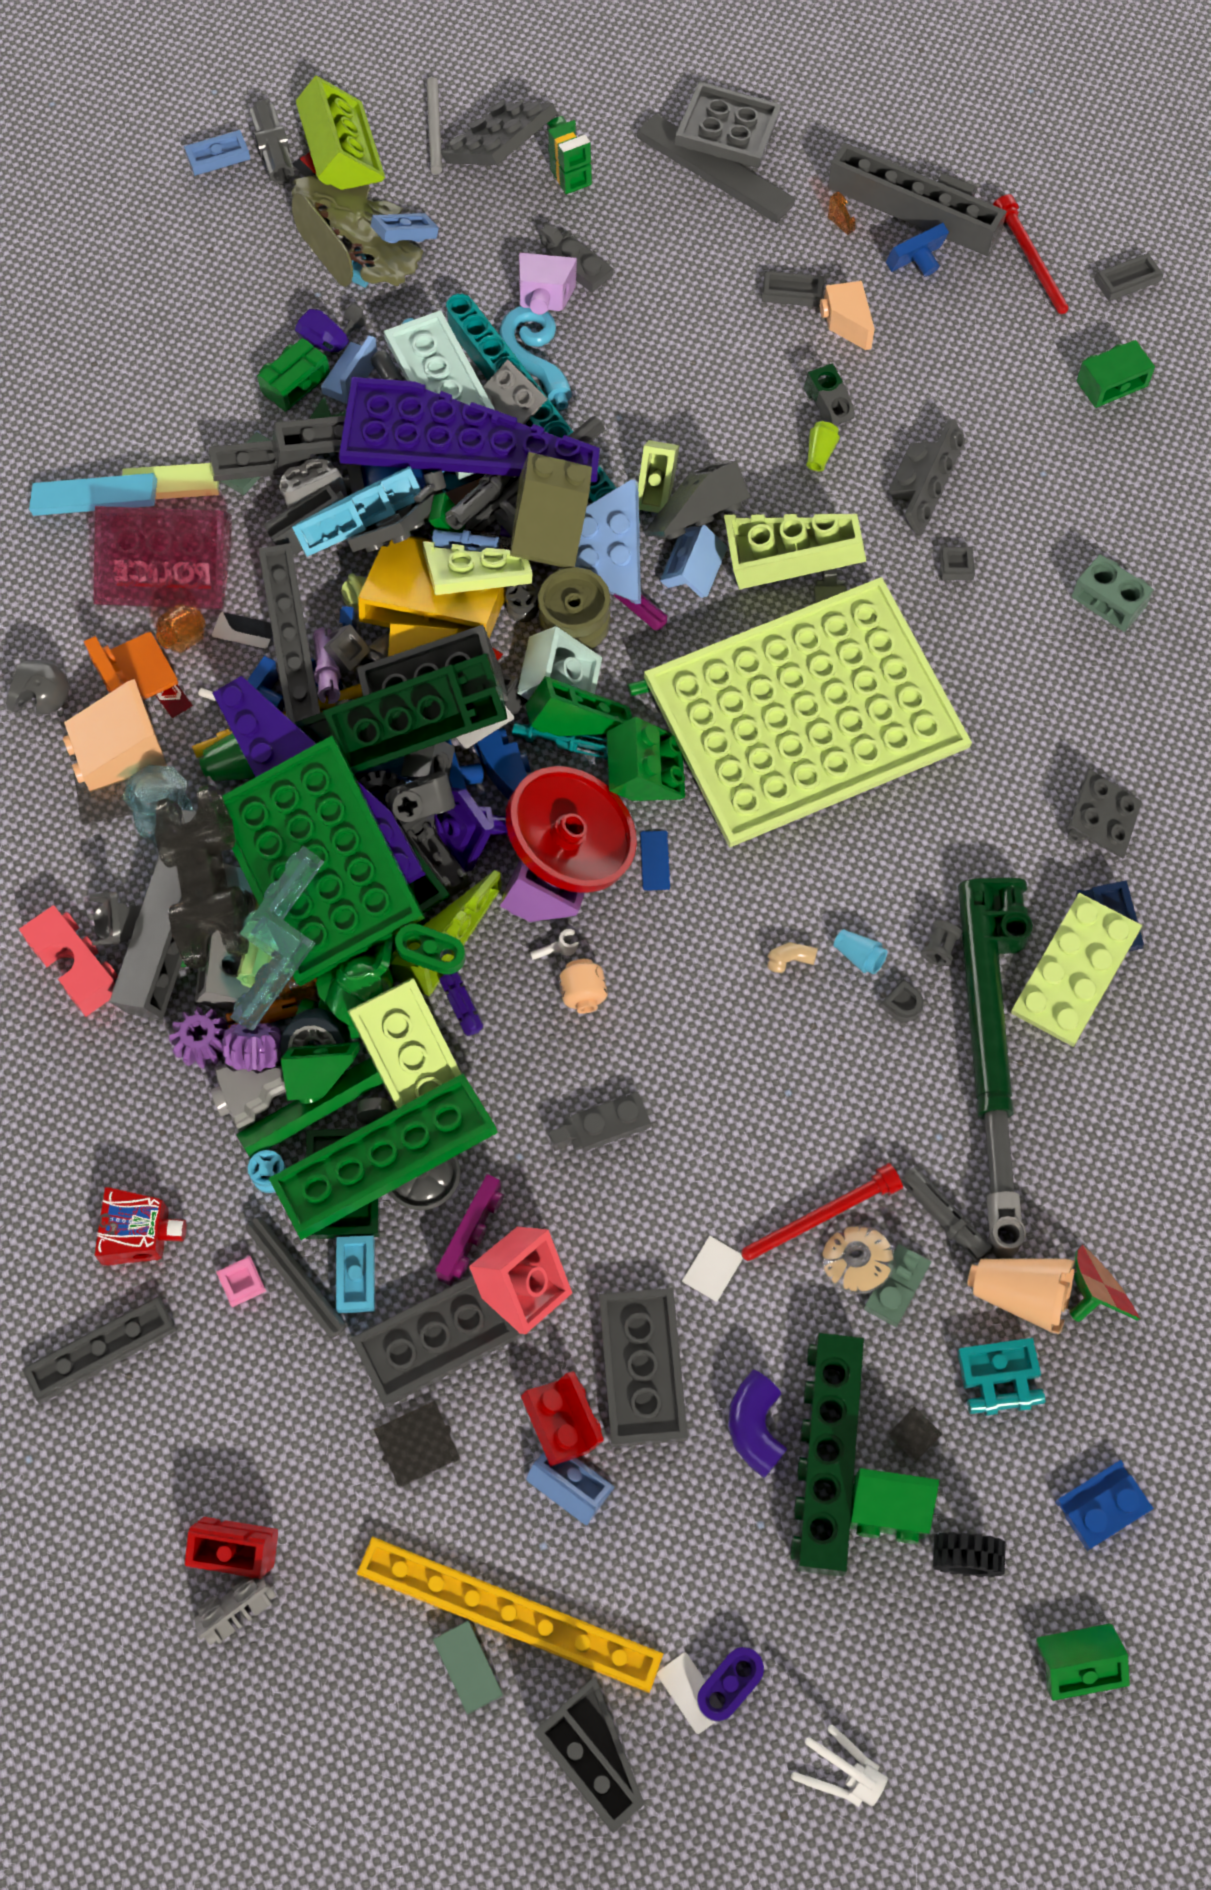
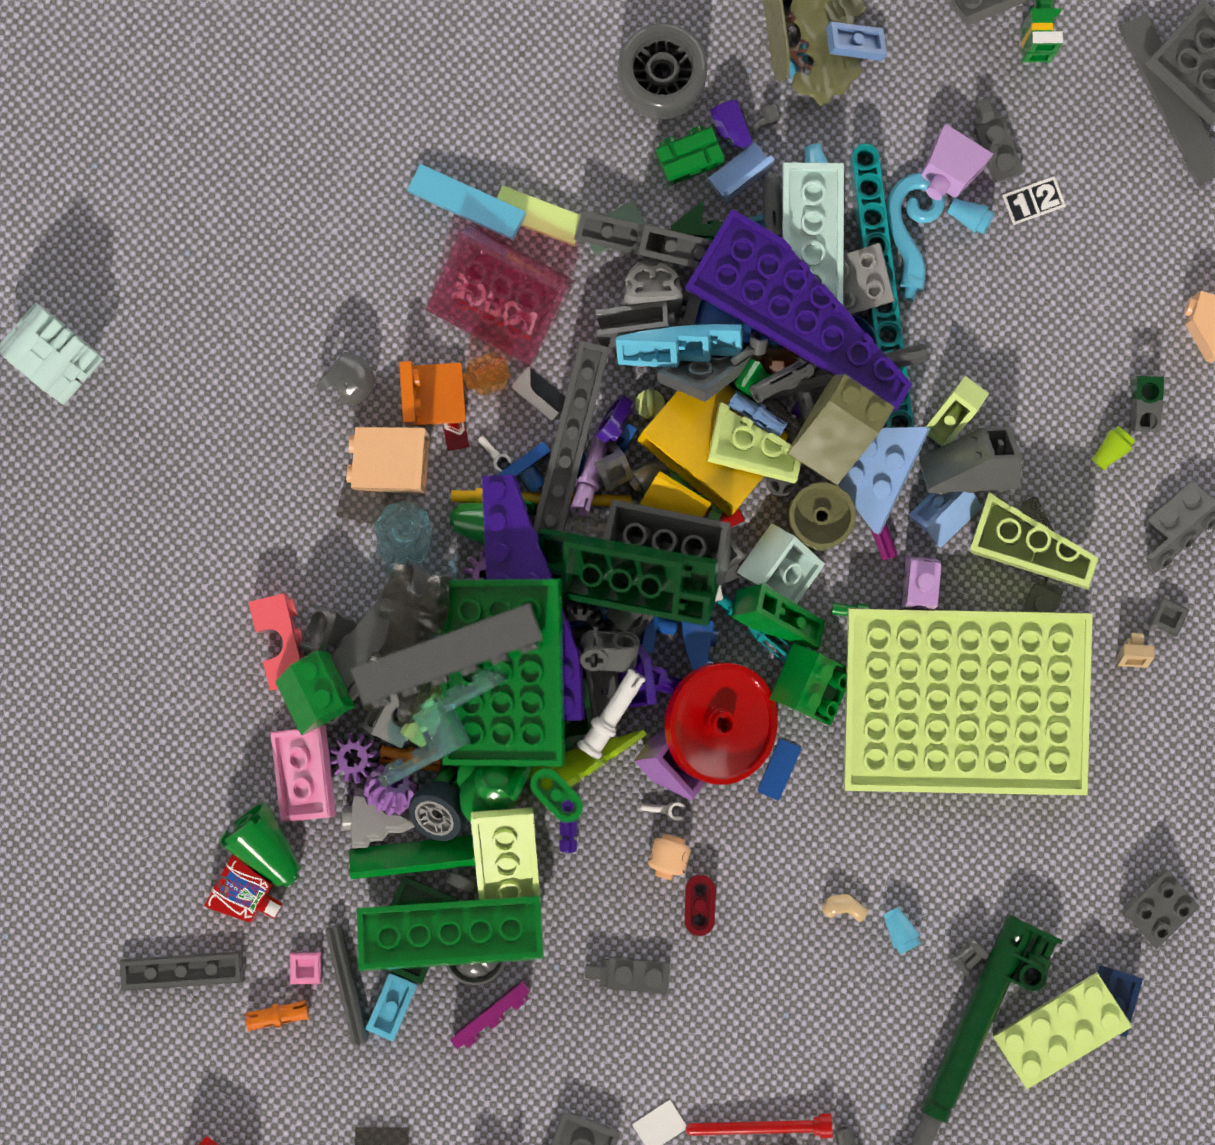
camera: 25 degrees right, 20 degrees up
medium azure wheel [248,1150,286,1193] -> none
green slope [281,1042,360,1104] -> none
dark grey plate [351,1276,520,1408] -> none
coral slope [469,1226,572,1335] -> none
dark grey tile [762,271,825,307] -> none
dark grey tile [880,978,924,1022] -> none
none -> green cone [218,802,300,887]
none -> orange pin [245,1000,309,1032]
none -> bright pink tile [270,725,336,822]
none -> green slope [275,651,355,736]
none -> dark grey brick [351,604,544,708]
none -> white pin [577,669,646,759]
none -> dark purple plate [595,394,634,443]
none -> dark grey wheel [617,23,708,120]
none -> dark red plate [684,874,716,936]
none -> lavender torso [900,556,941,610]
none -> medium azure cone [947,198,995,234]
none -> sticker [1002,176,1066,225]
none -> tan tile [1117,633,1155,668]

